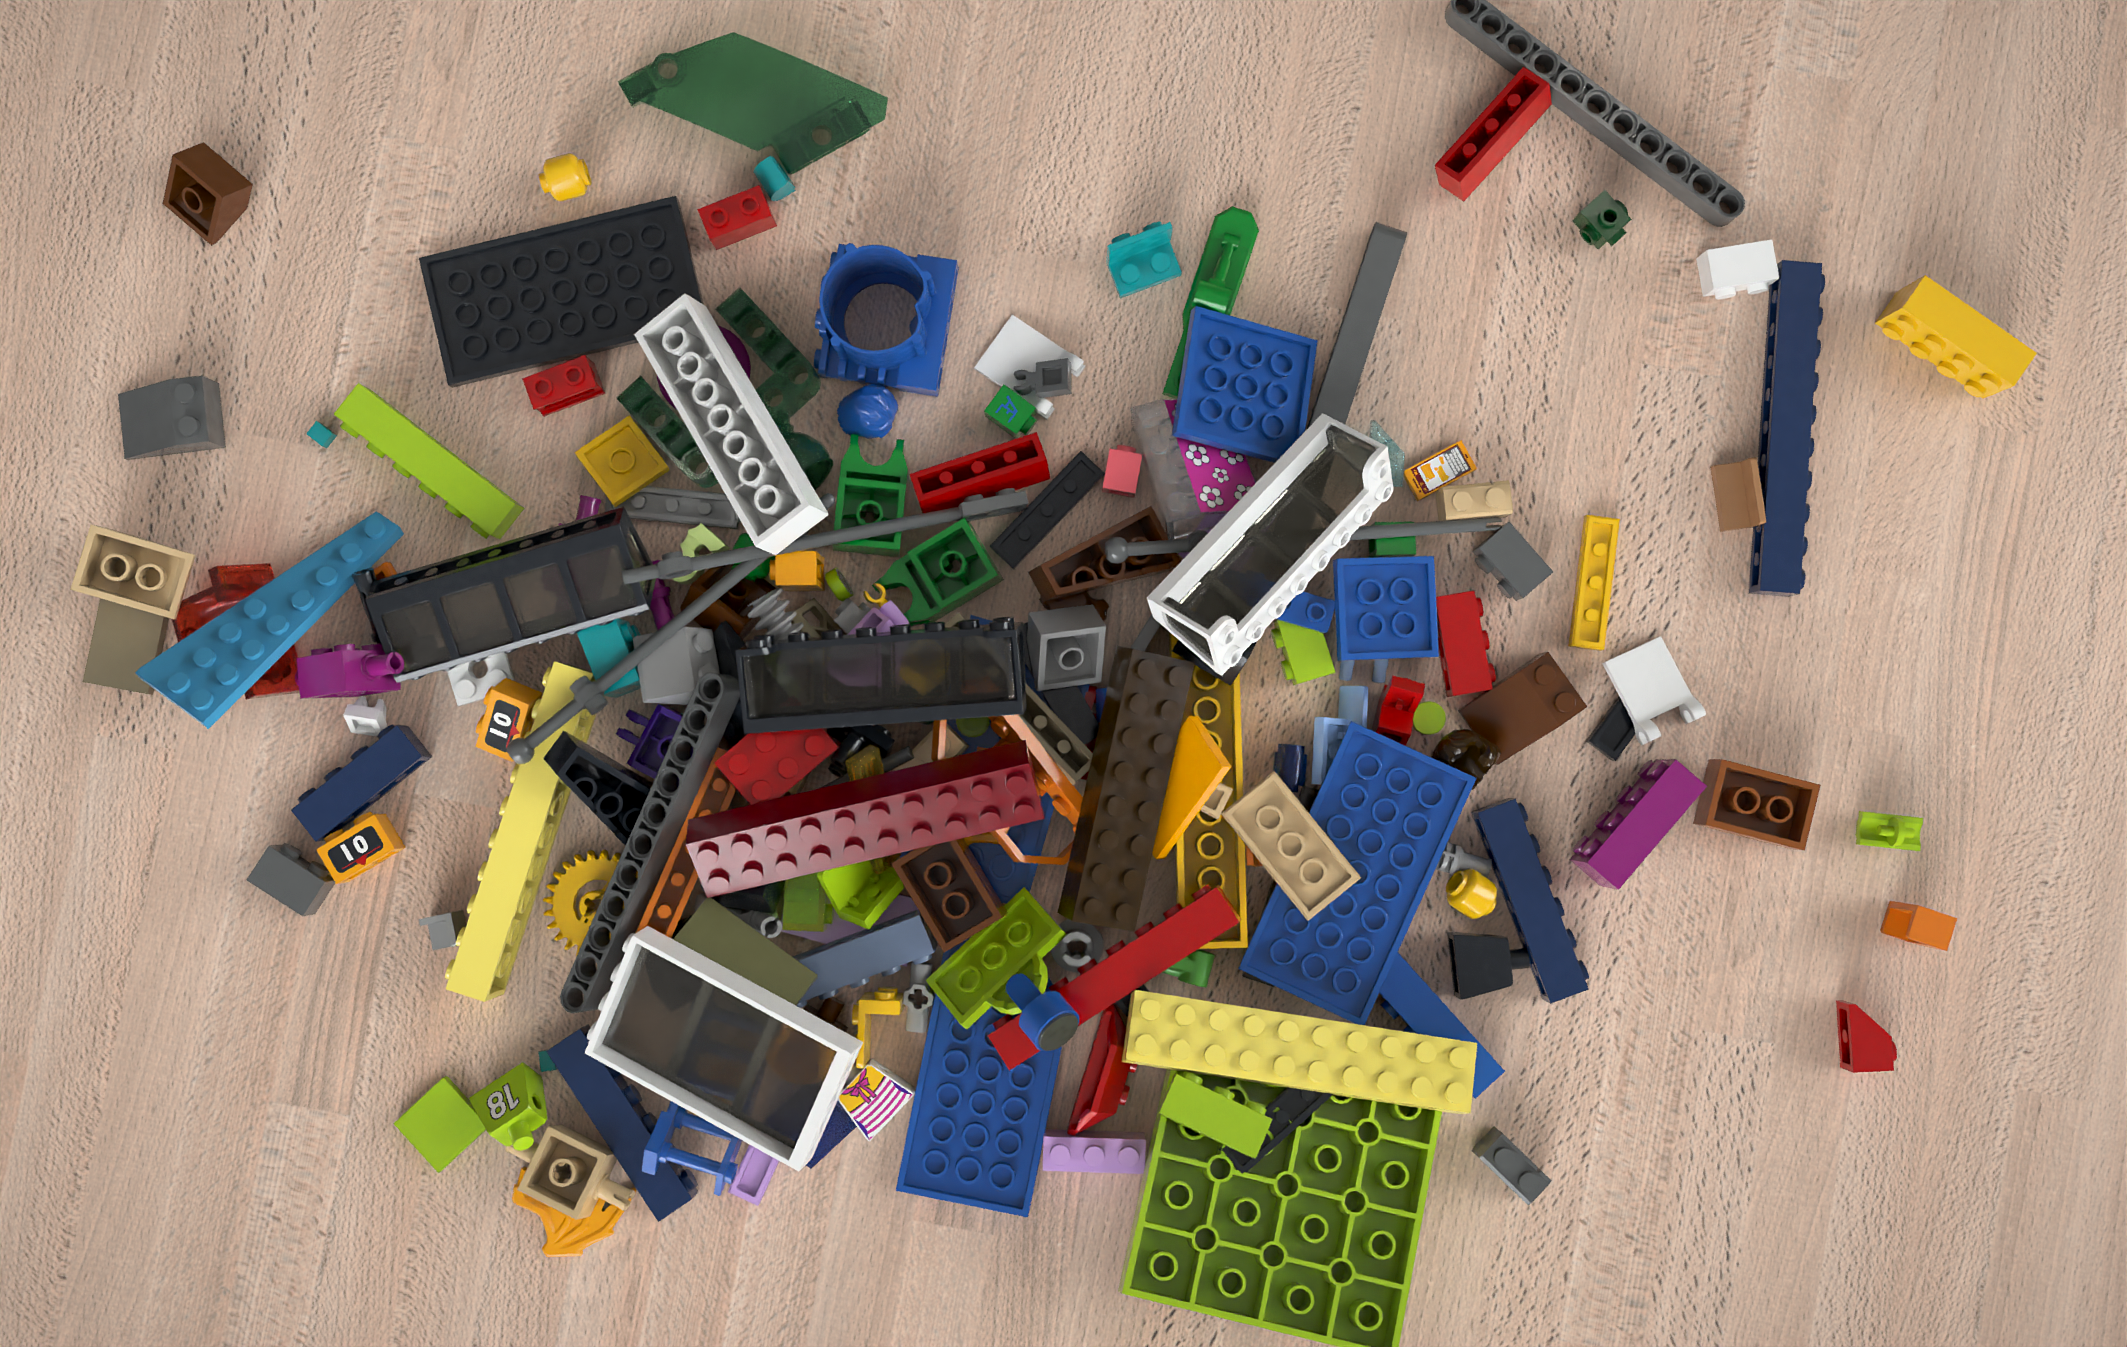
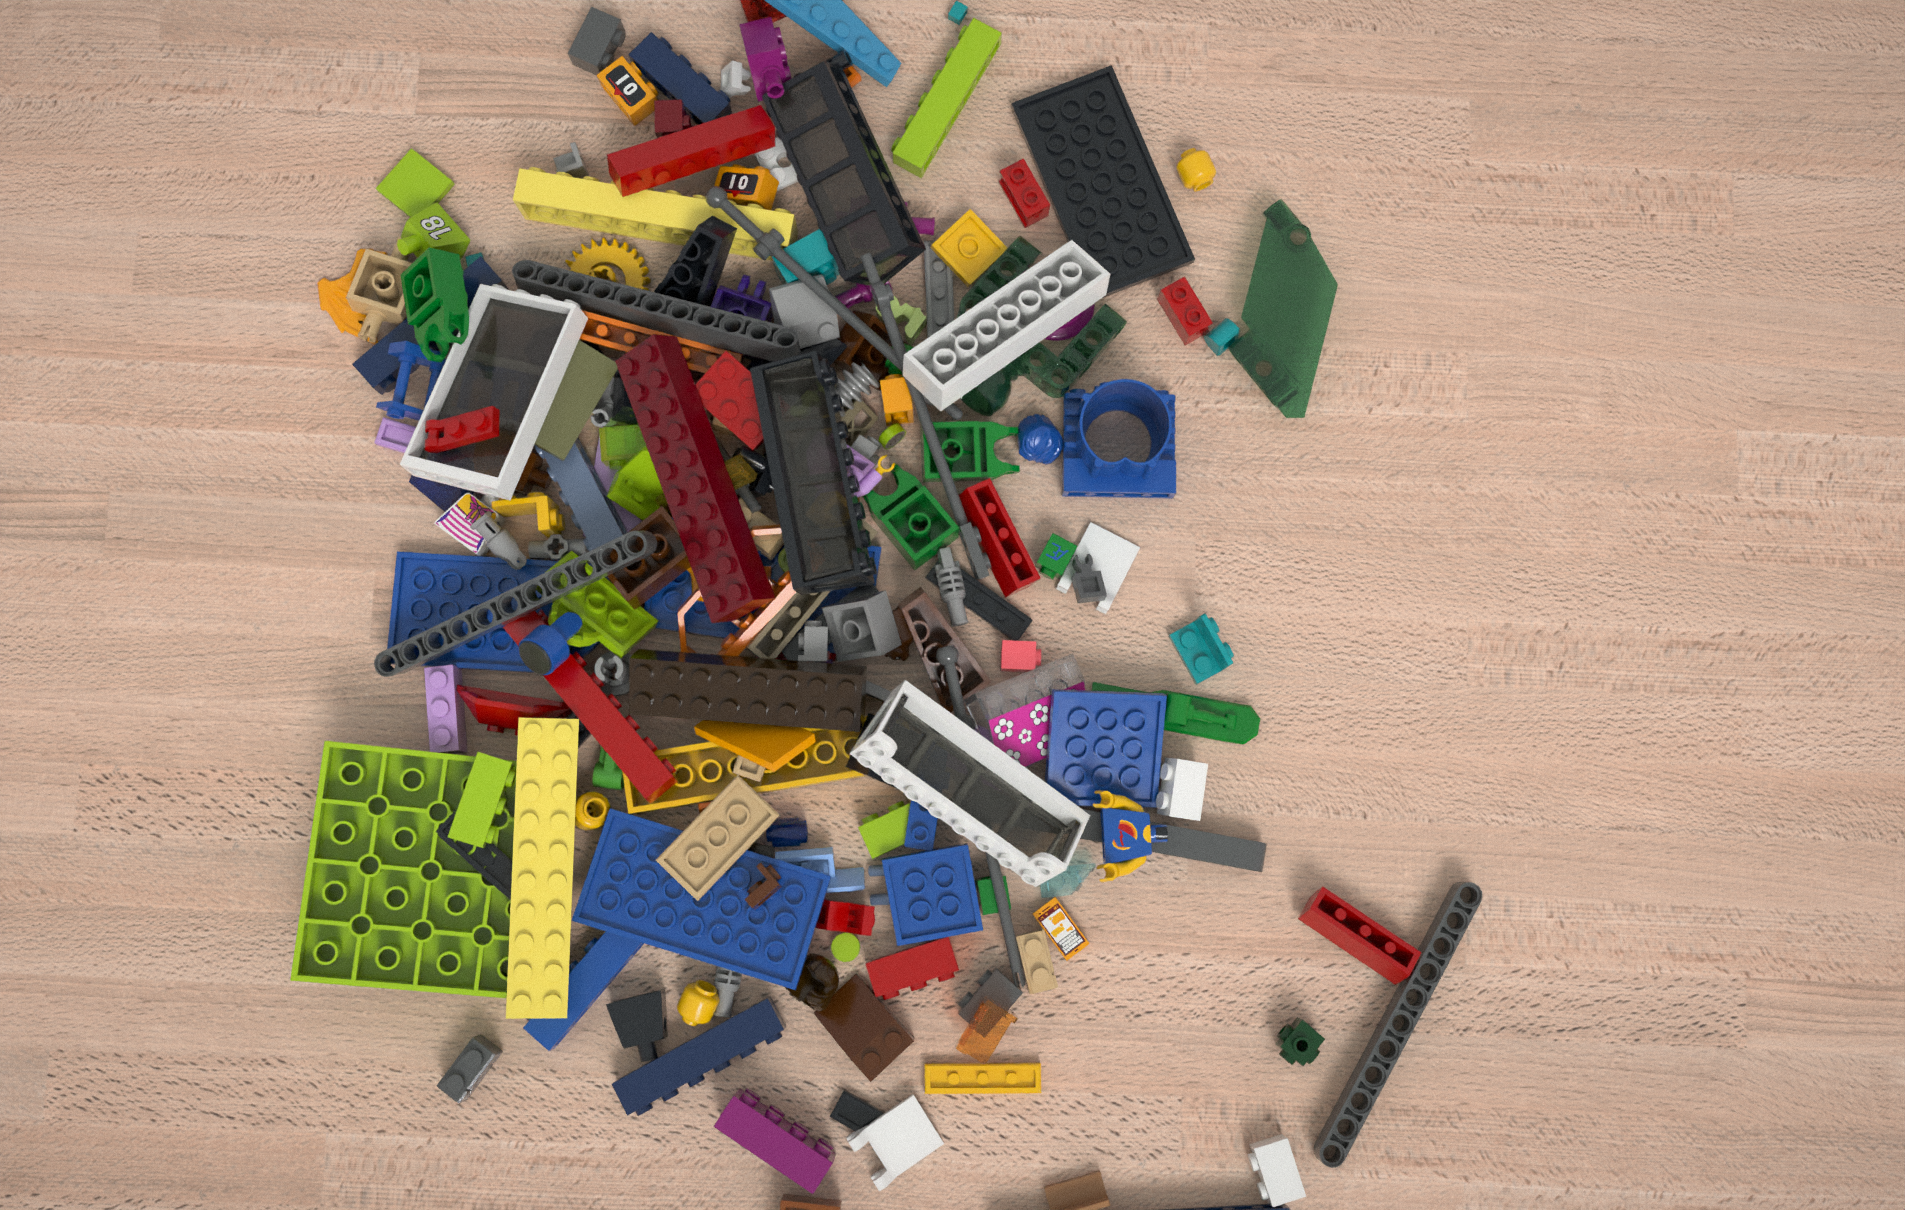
camera: 80 degrees right, 5 degrees down
none -> dark grey beam [374,530,657,677]
none -> green brick [400,247,469,363]
none -> red plate [424,406,500,453]
none -> light grey piece [470,511,527,570]
none -> yellow head [575,791,611,831]
none -> red brick [607,105,775,197]
none -> dark red brick [654,100,693,138]
none -> reddish brown bracket [745,863,782,910]
none -> light grey brick [798,621,828,662]
none -> light grey hinge [934,547,969,627]
none -> clear orange panel [955,995,1018,1064]
none -> torso [1093,790,1168,882]
none -> white brick [1156,757,1208,821]

